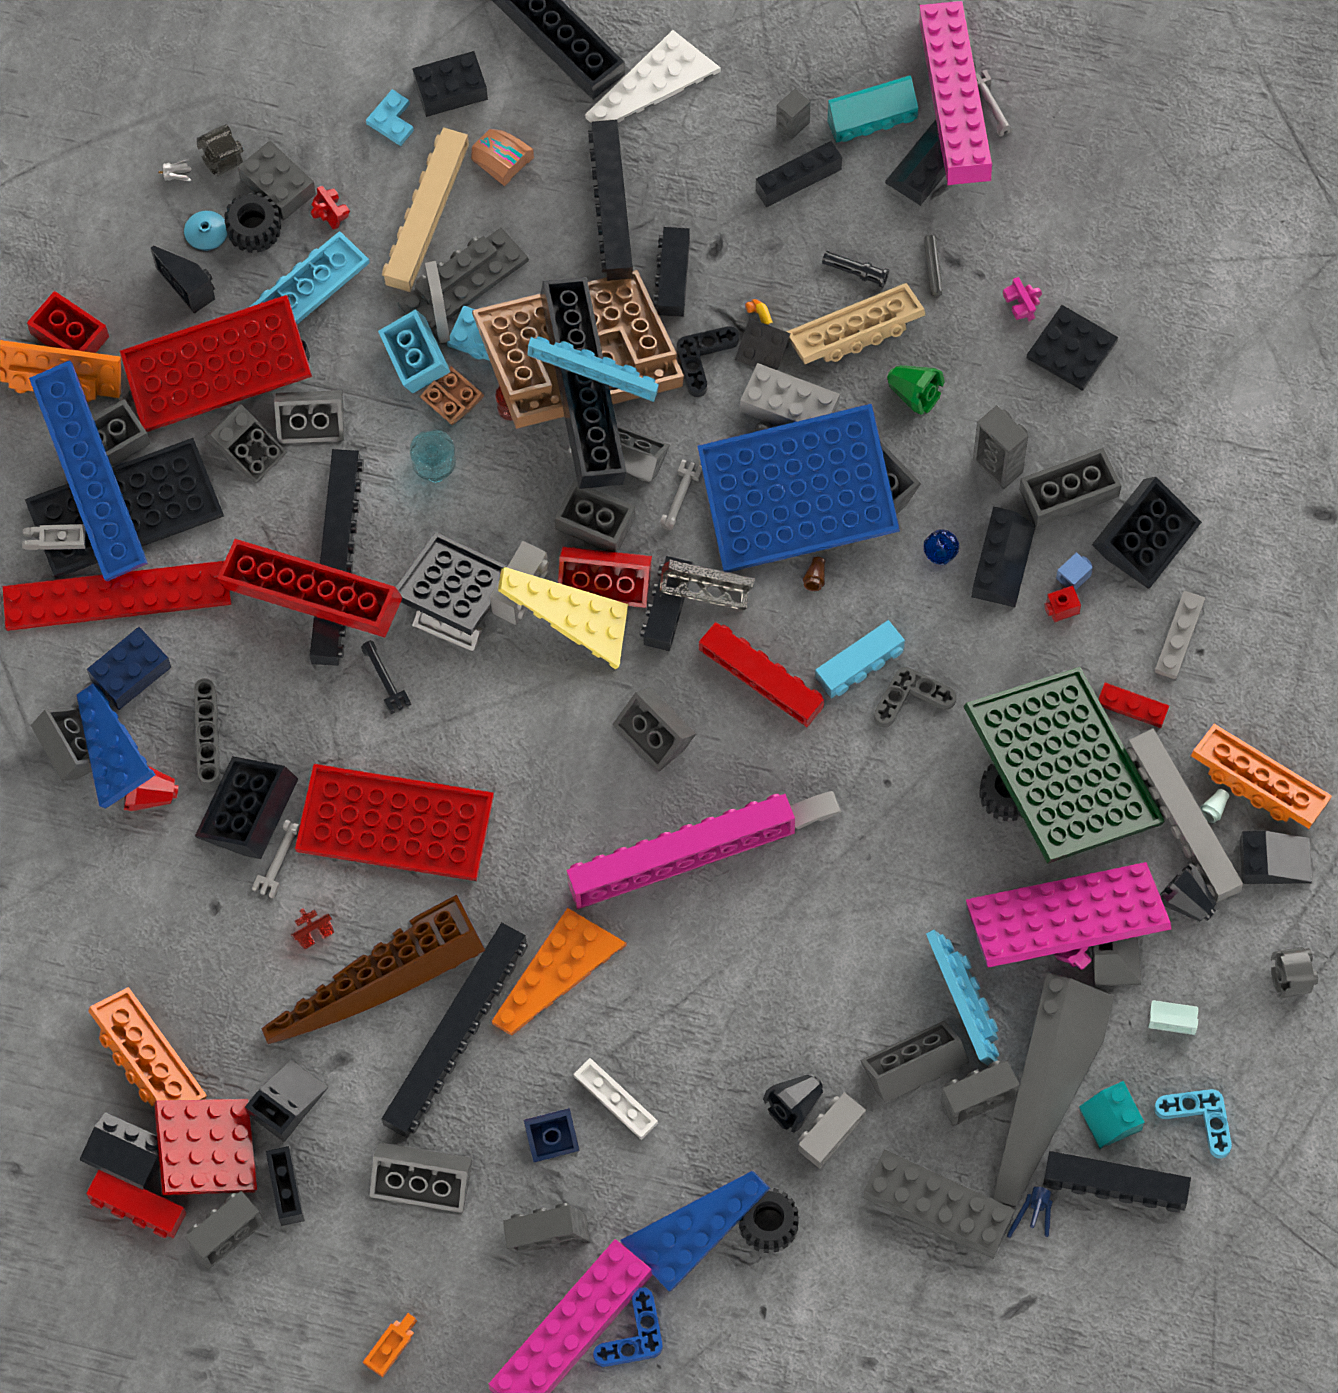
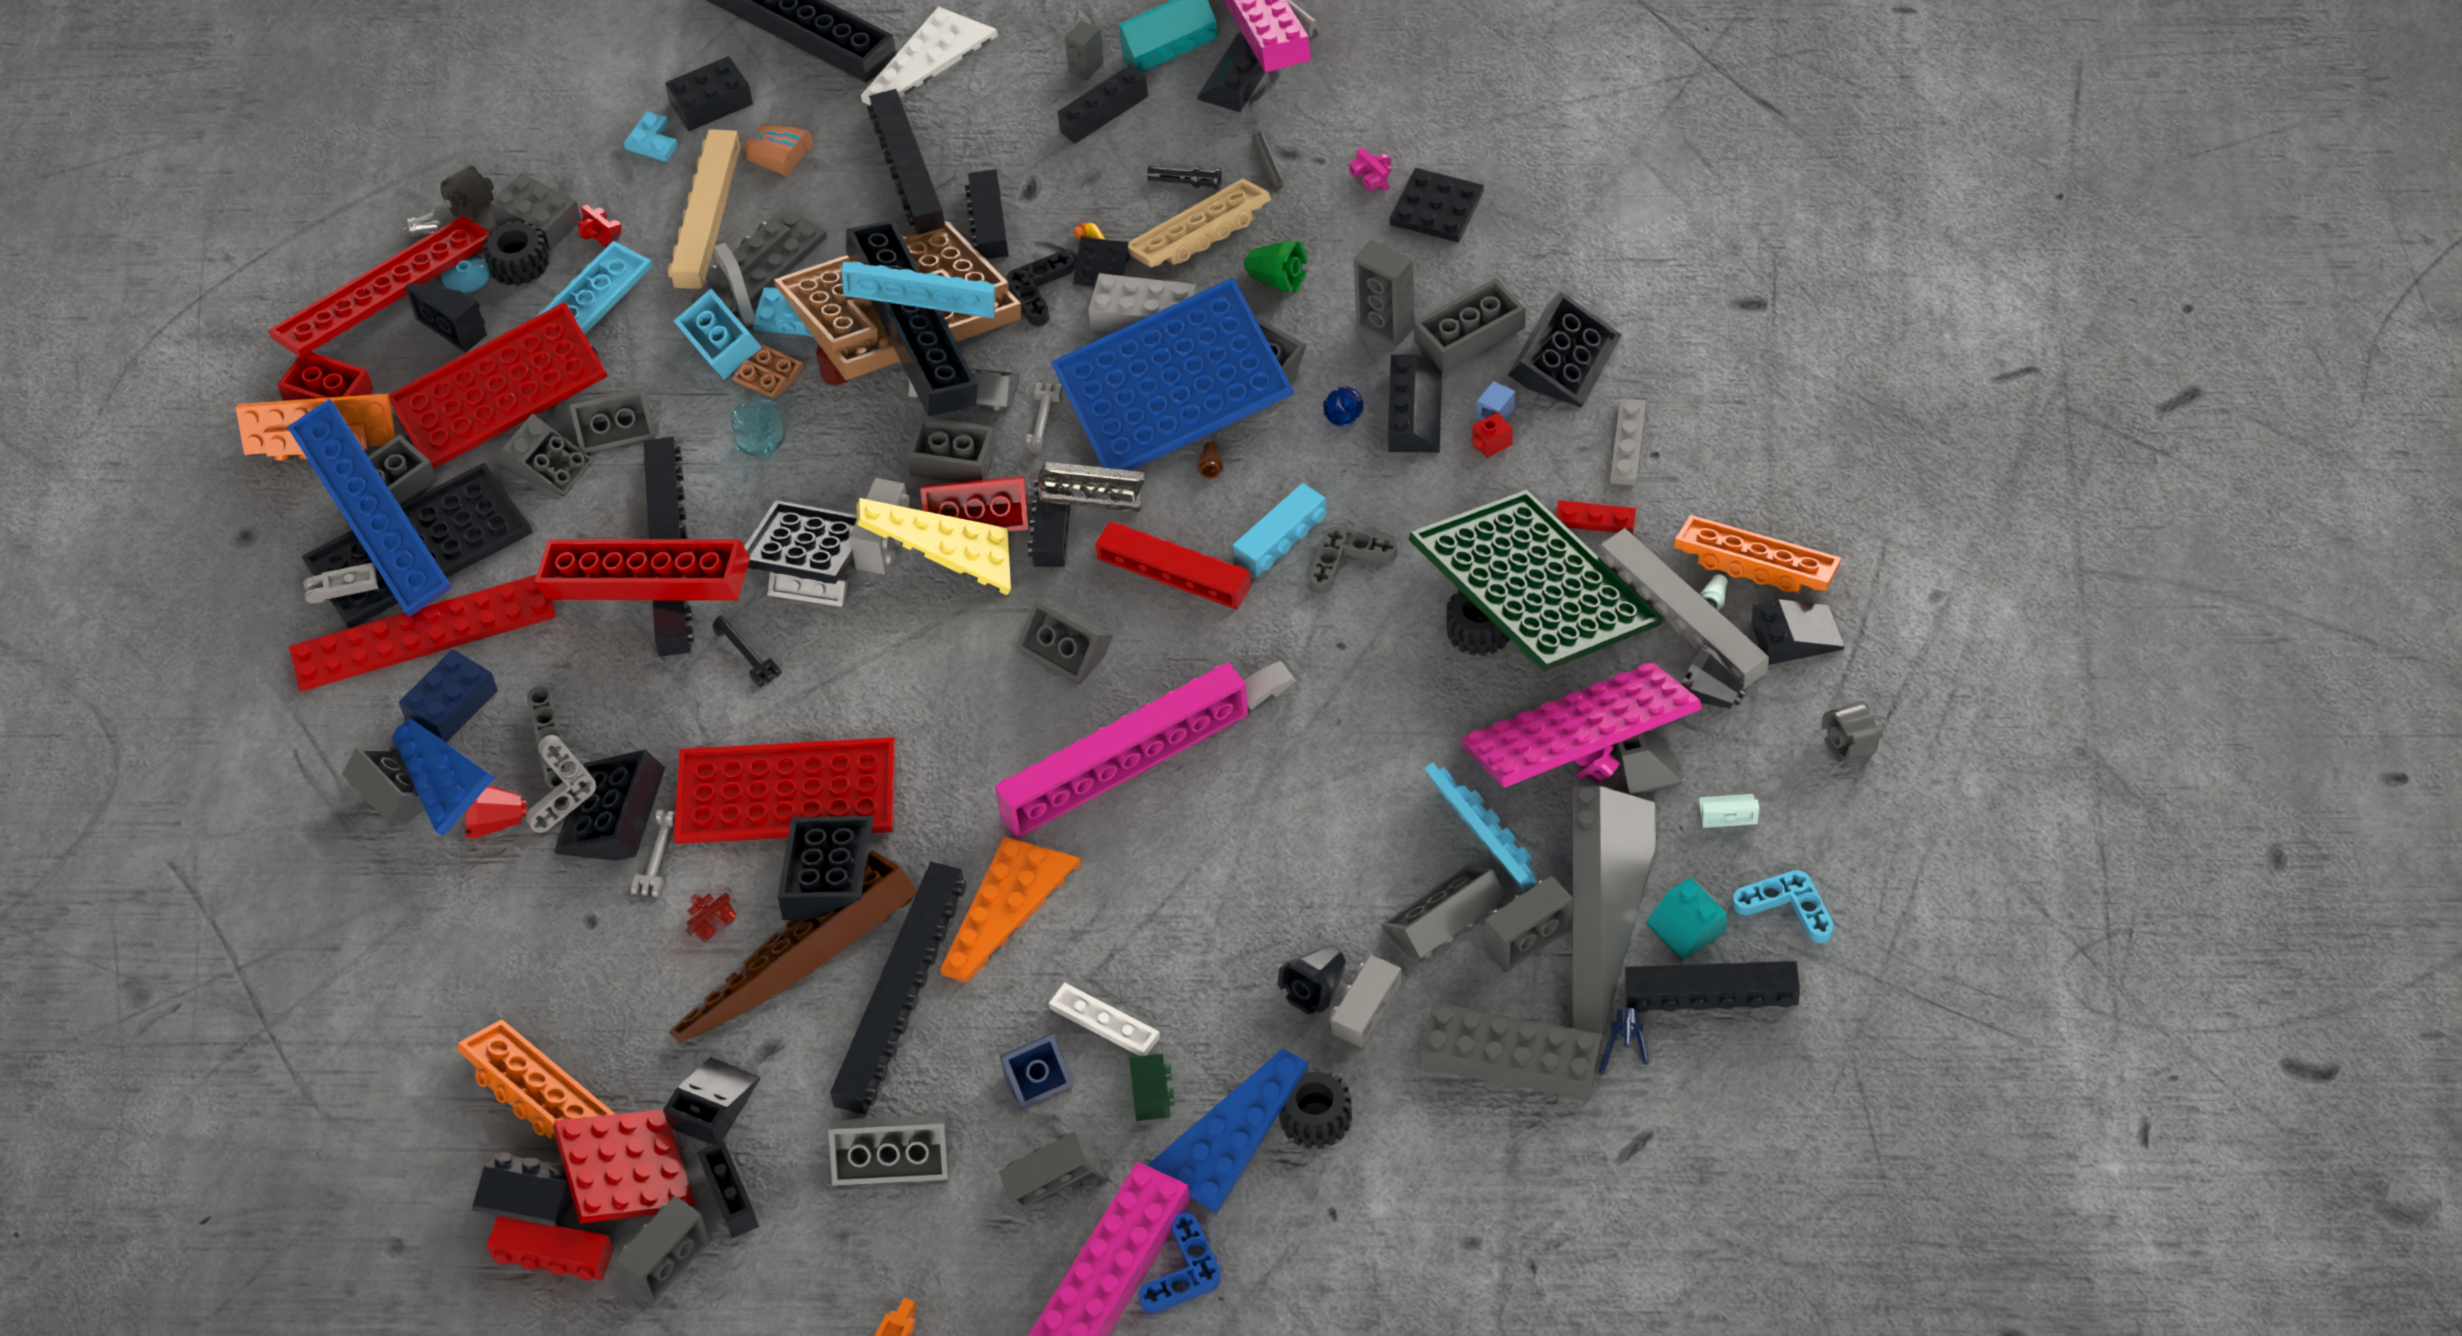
camera: 10 degrees left, 15 degrees down
none -> red plate [268,215,489,358]
none -> light grey beam [526,735,596,833]
none -> black slope [778,816,874,920]
none -> clear green brick [1129,1053,1175,1122]

